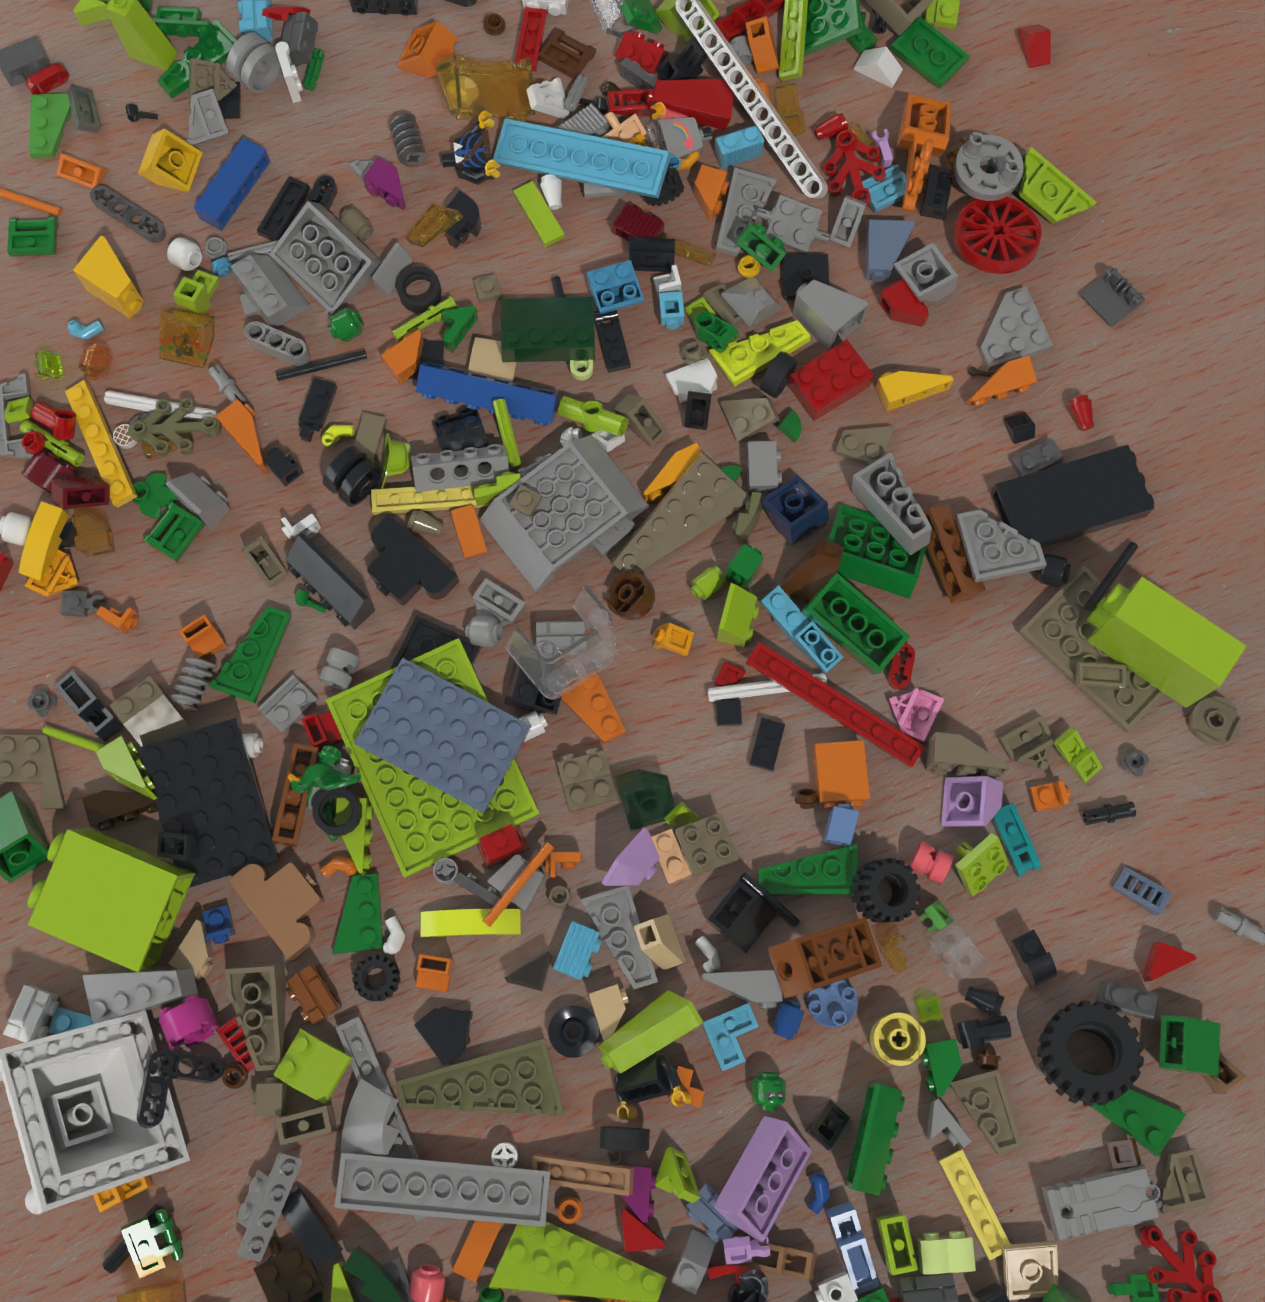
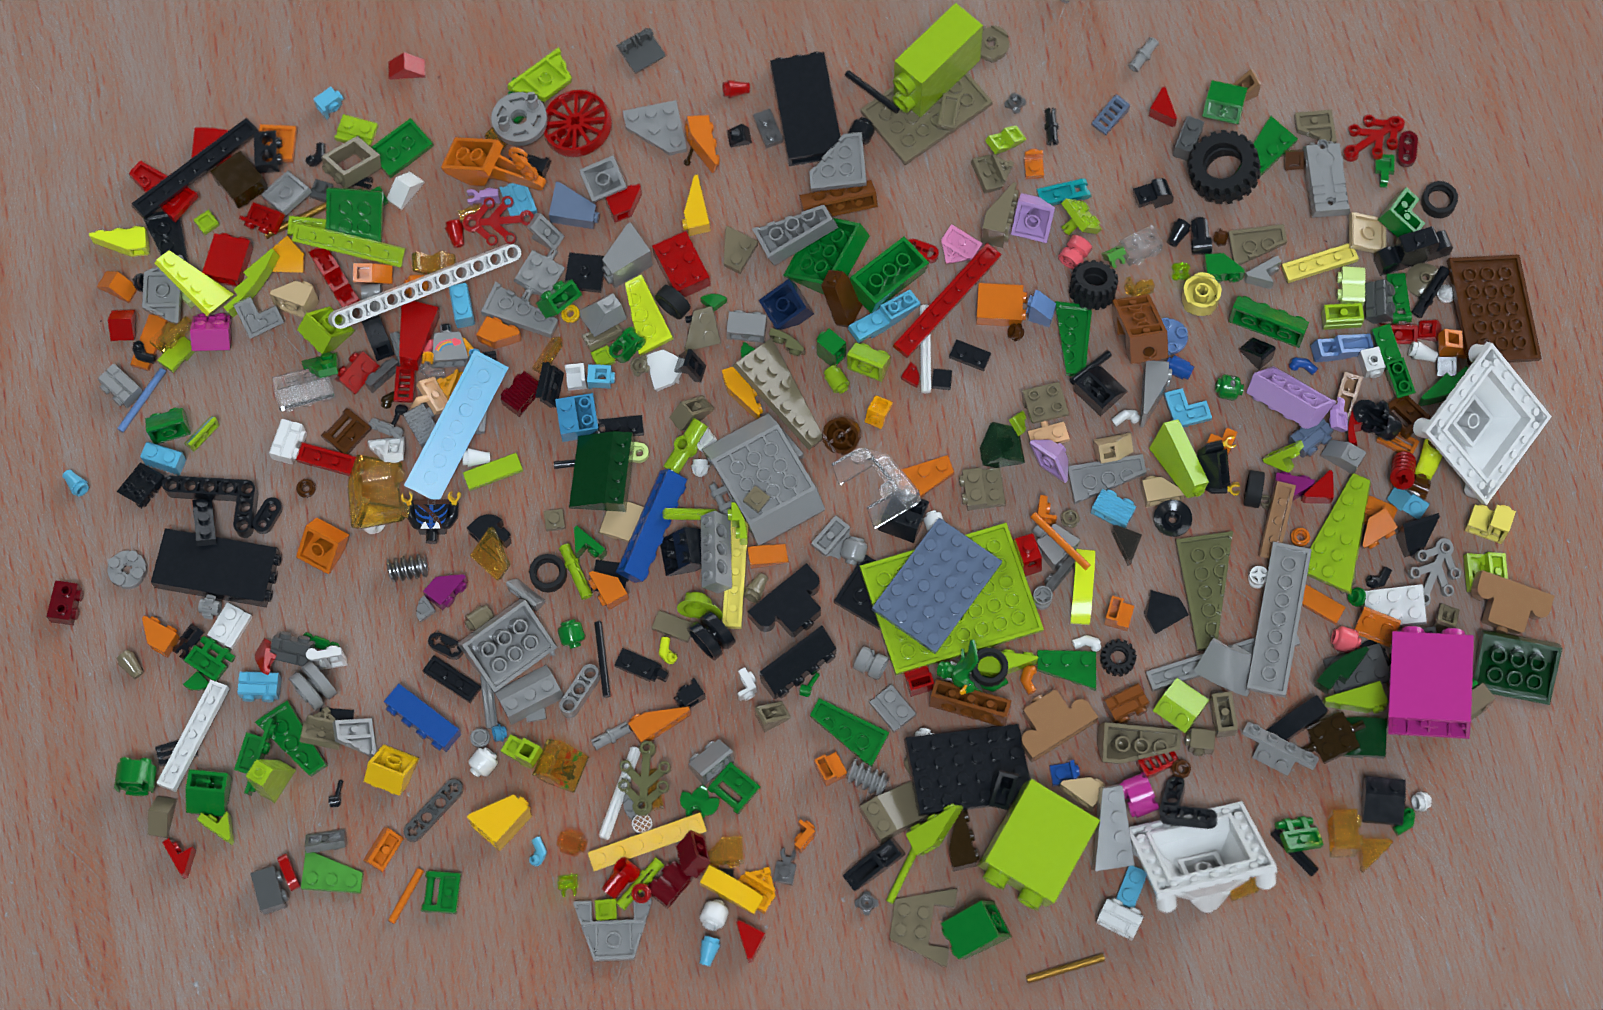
camera: 80 degrees left, 5 degrees down
light grey brick [536,621,586,658] -> none

